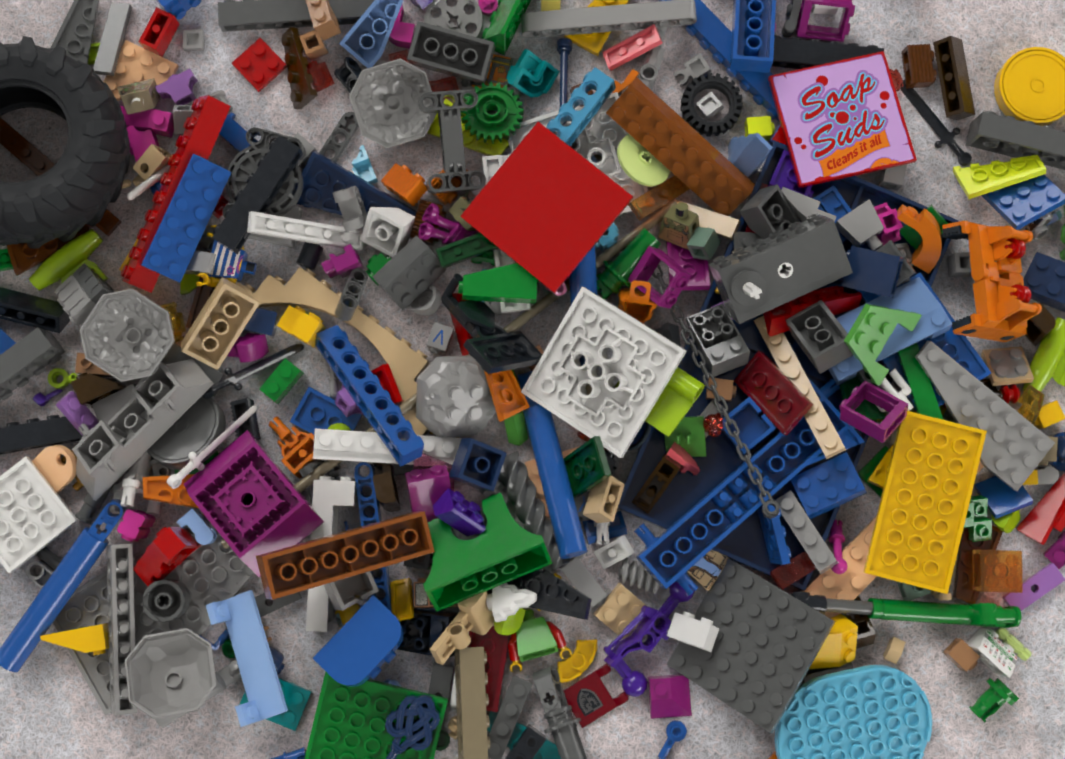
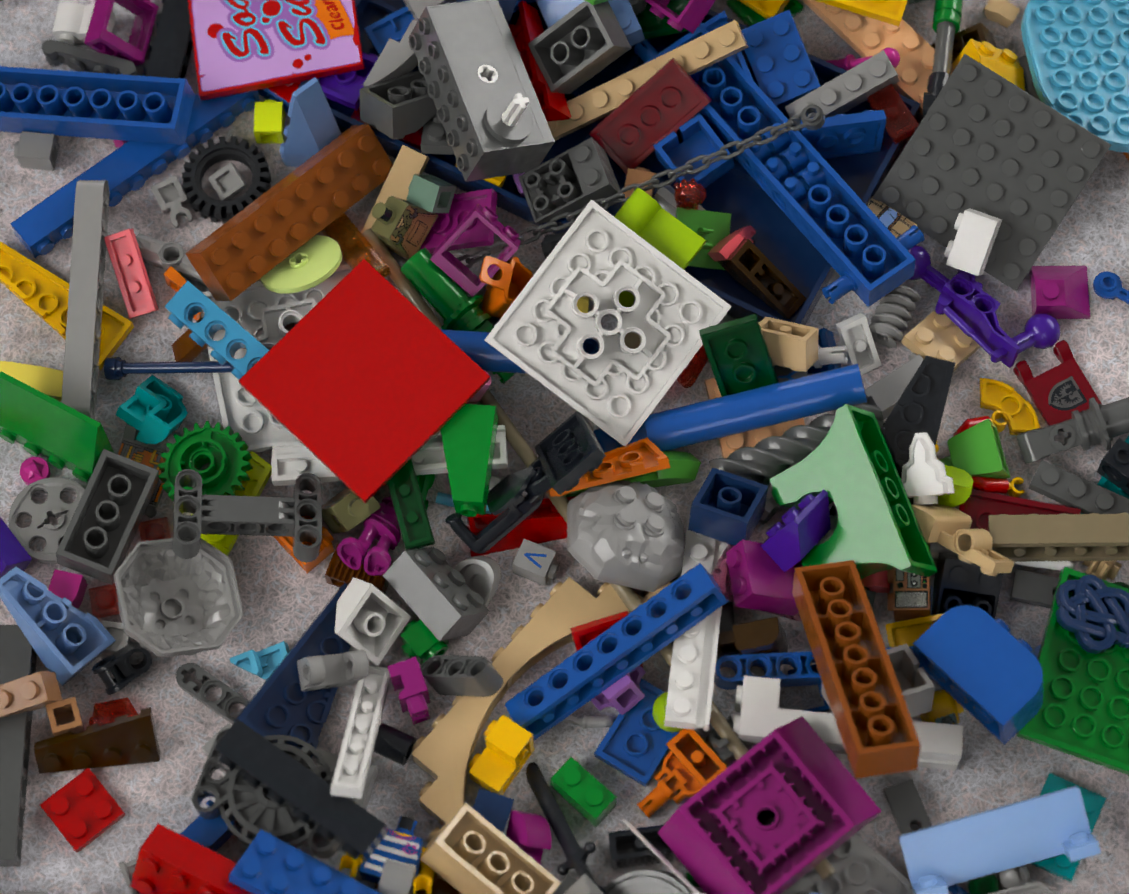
camera: 80 degrees left, 15 degrees down
orange brick [381,163,428,206] -> none

